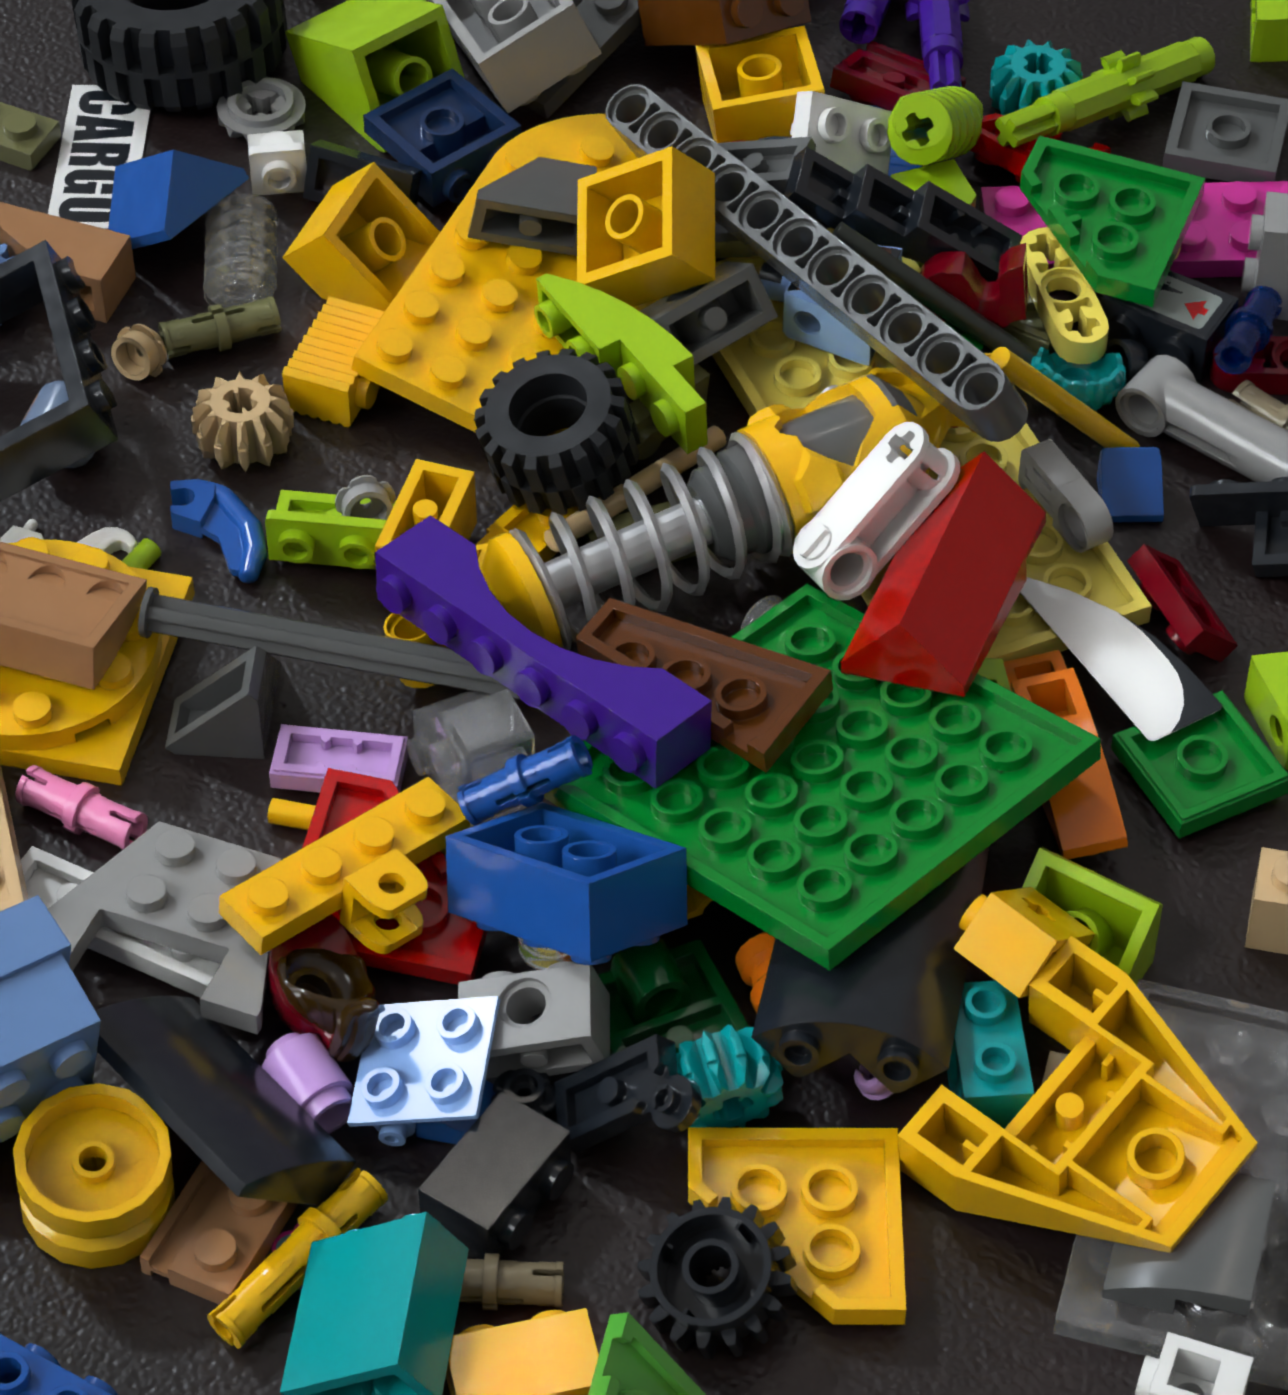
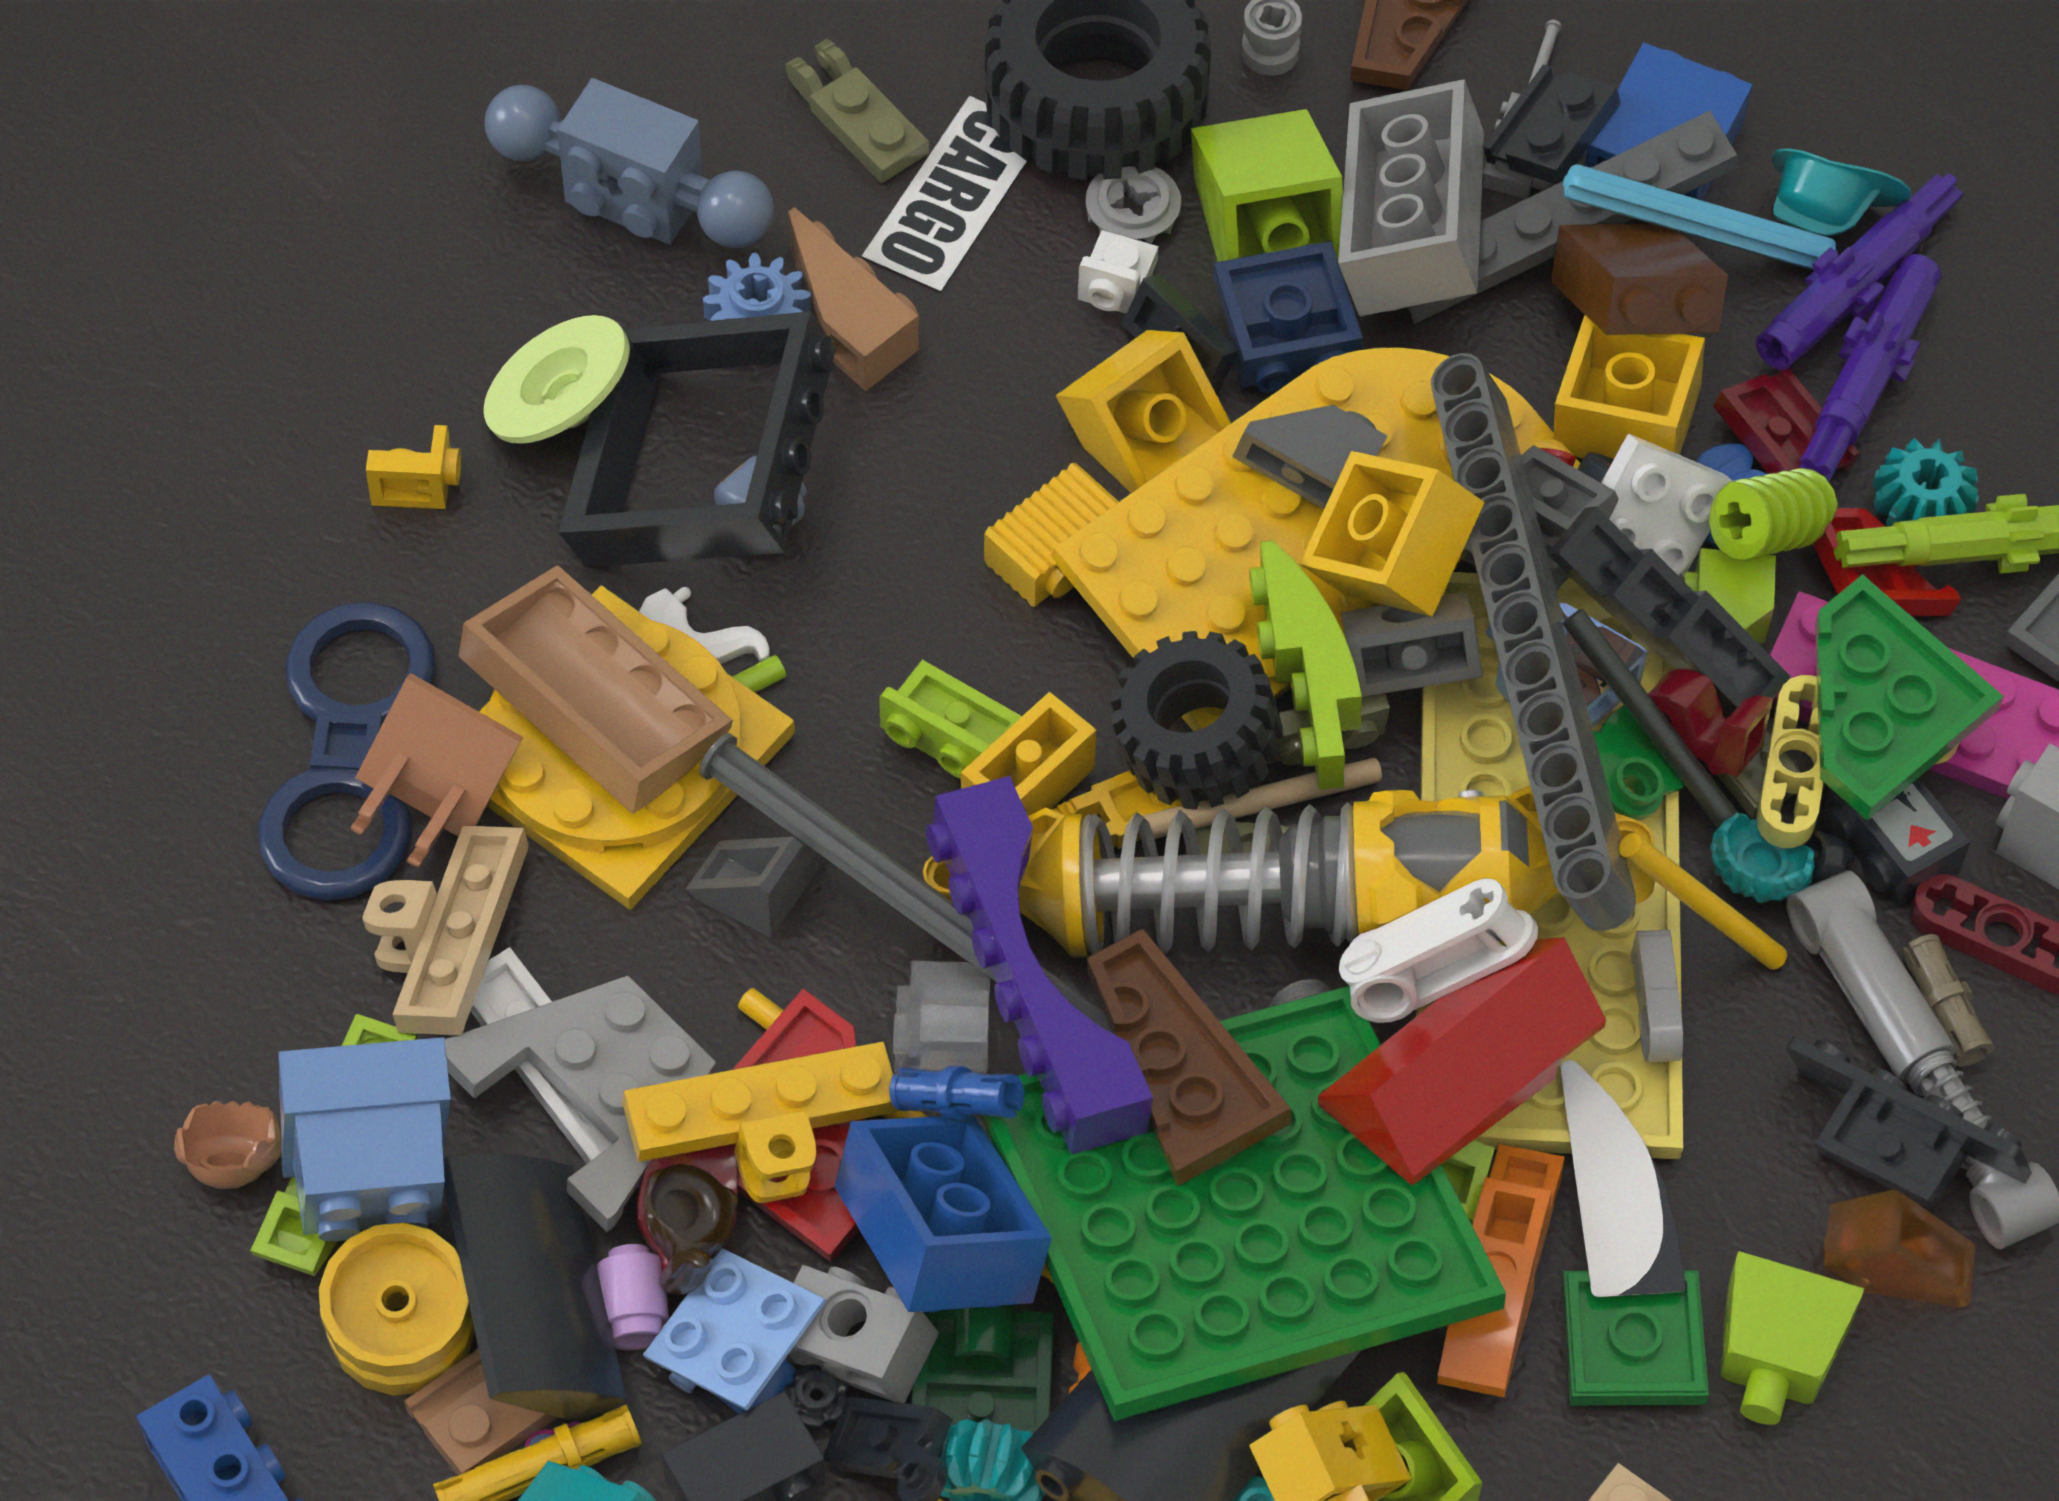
camera: 25 degrees right, 10 degrees up
bright pink pin [15,765,148,850] -> none
blue slope [108,150,249,249] -> none
tan plate [111,324,167,380] -> none
olive pin [158,295,282,360] -> none
blue piece [170,479,268,584] -> none
tan gear [191,371,294,472] -> none
clear piece [203,193,278,308] -> none
lavender plate [269,724,409,793] -> none
light grey plate [335,475,396,520] -> none
blue slope [1096,447,1164,522] -> none
dark red plate [1127,544,1238,662] -> none
clear blue pin [1214,286,1283,374] -> none

